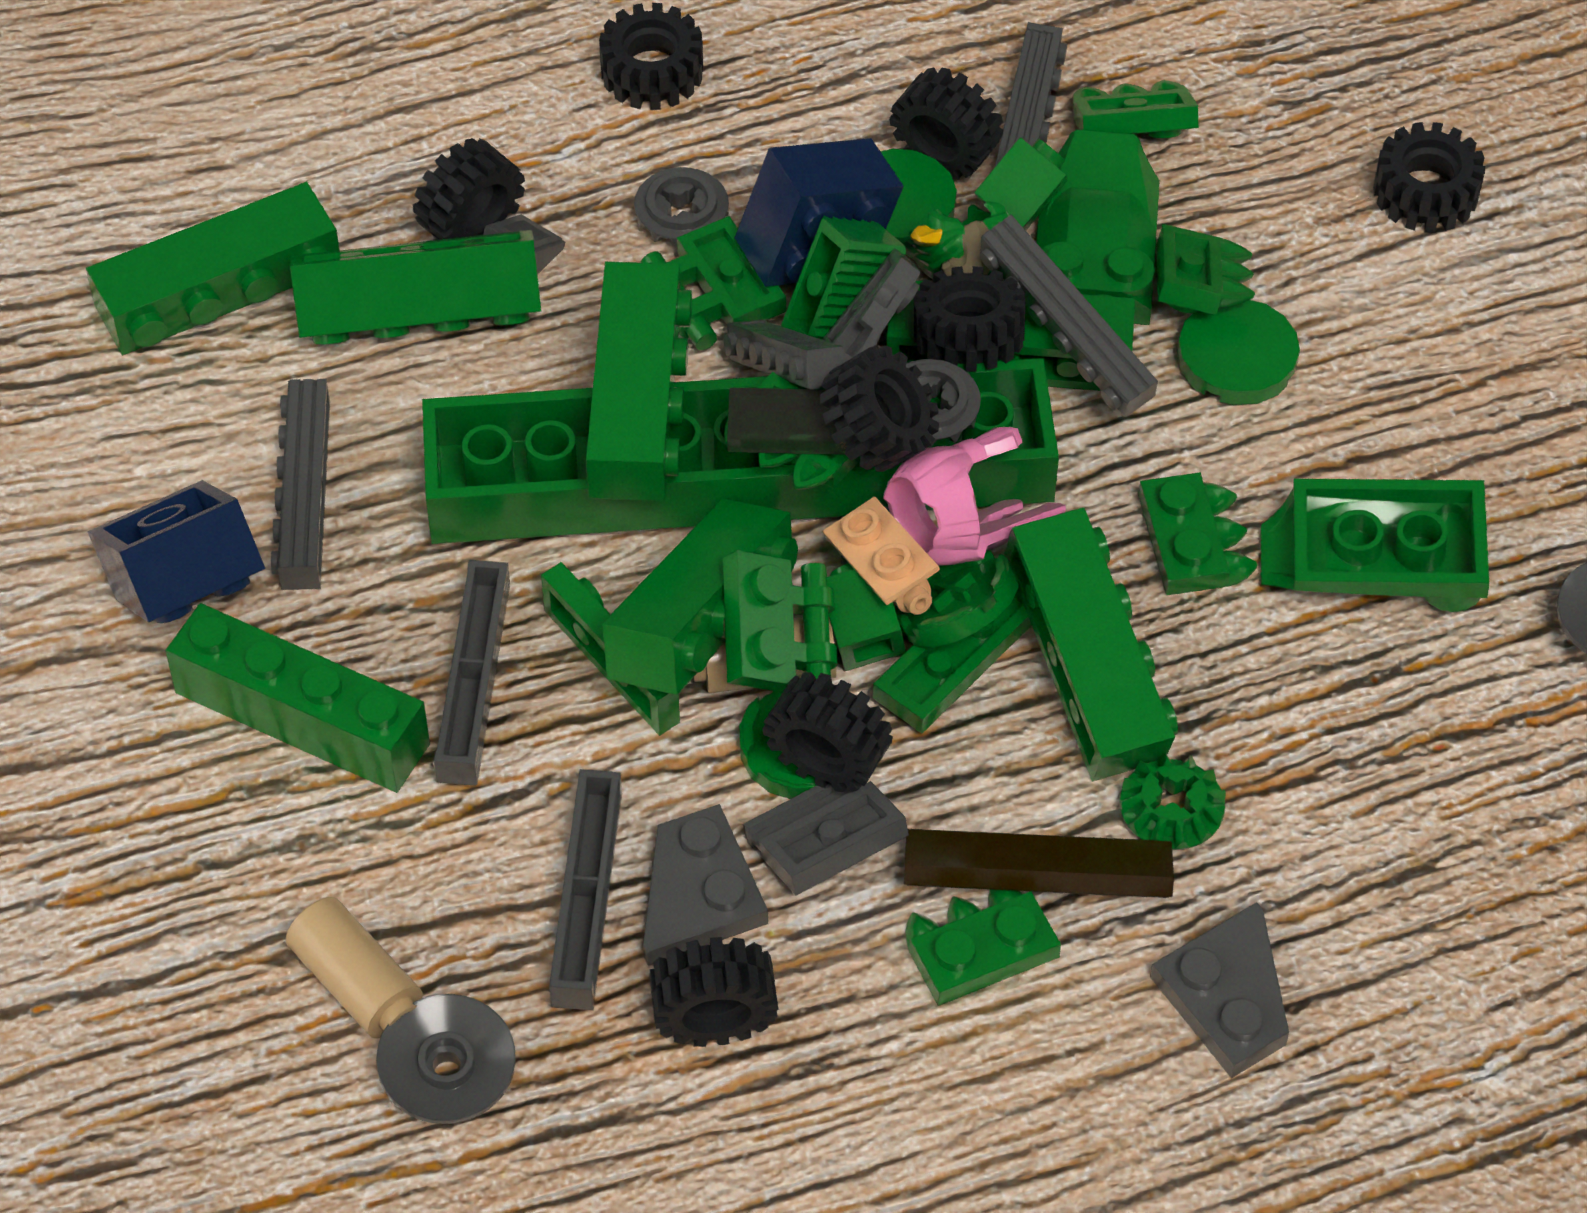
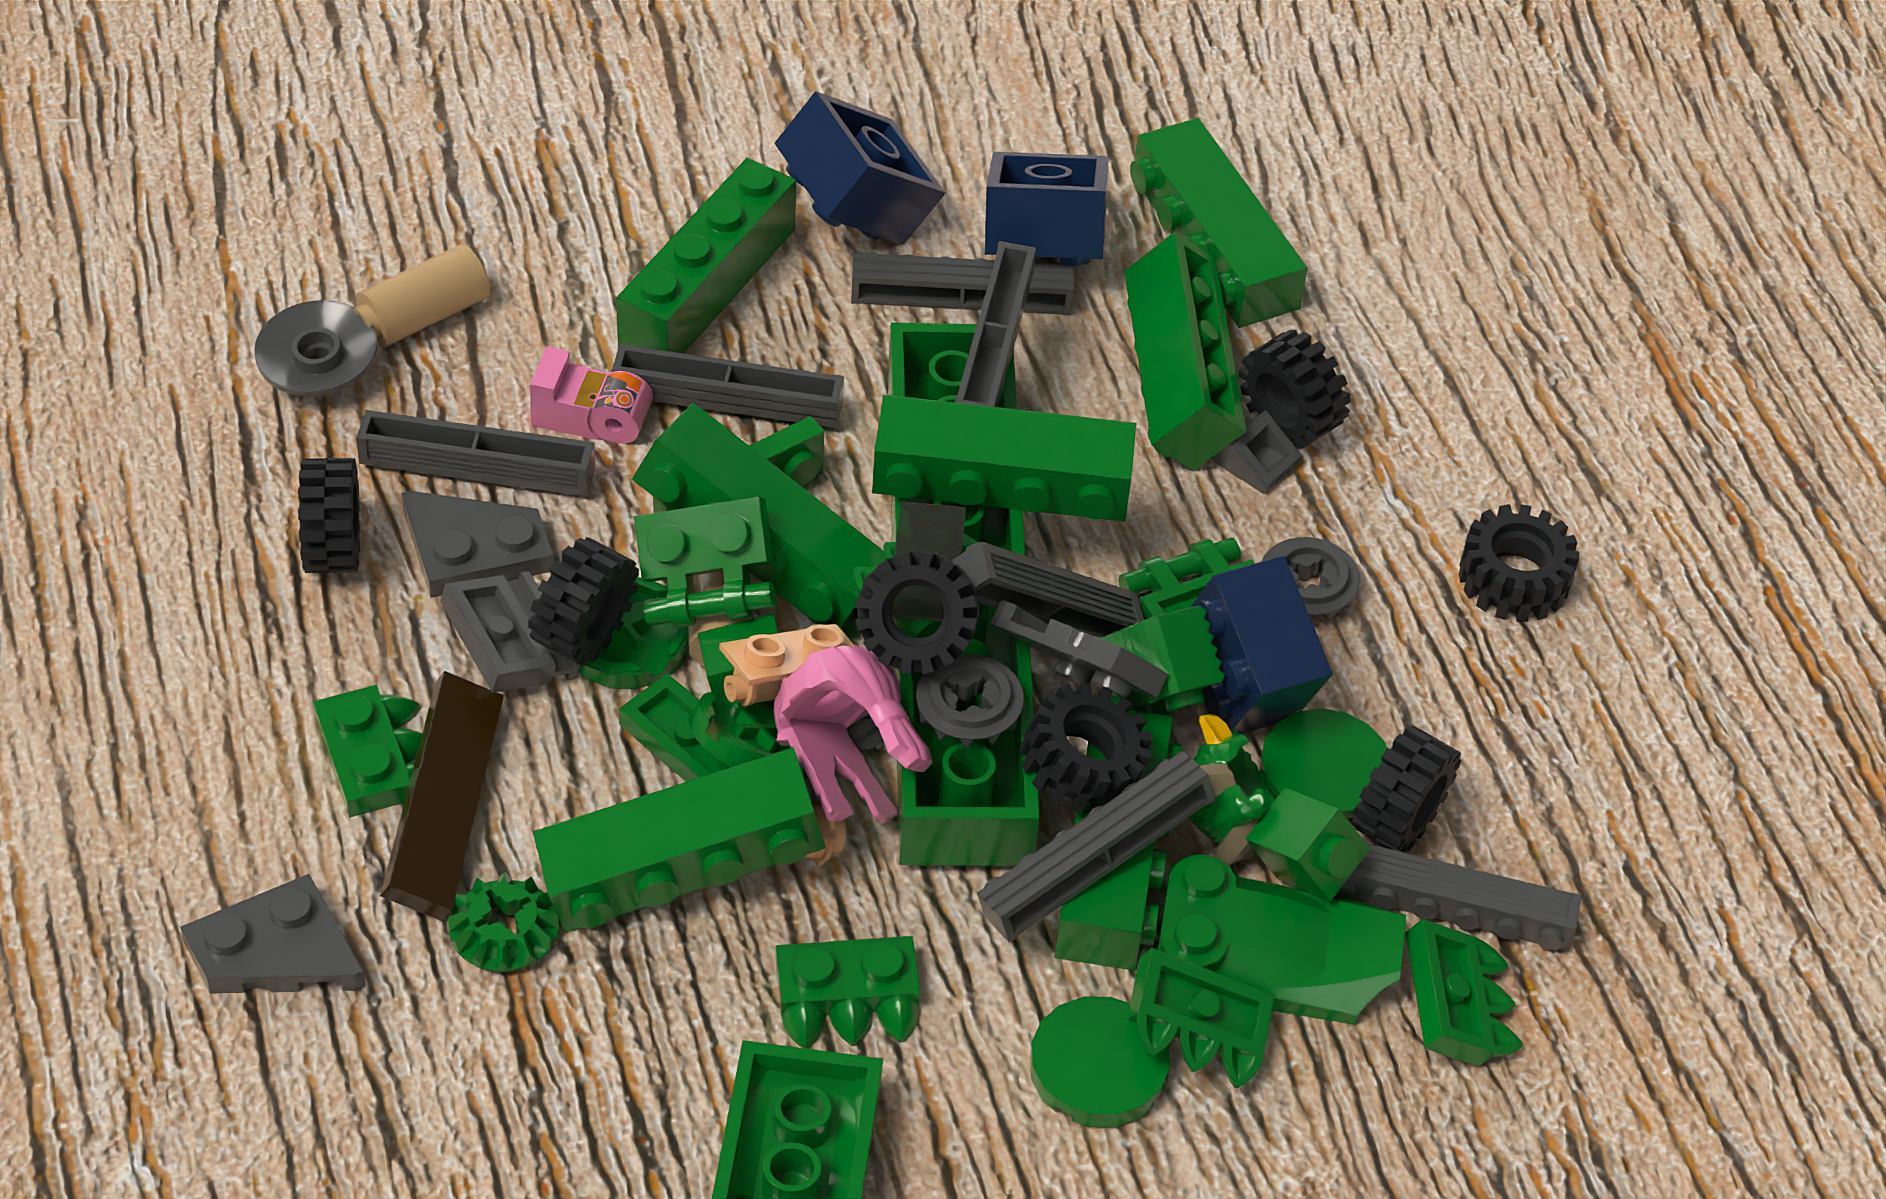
camera: 90 degrees right, 5 degrees down
none -> bright pink leg [530,346,654,444]
none -> dark grey piece [955,241,1036,407]
none -> dark blue brick [985,151,1109,266]

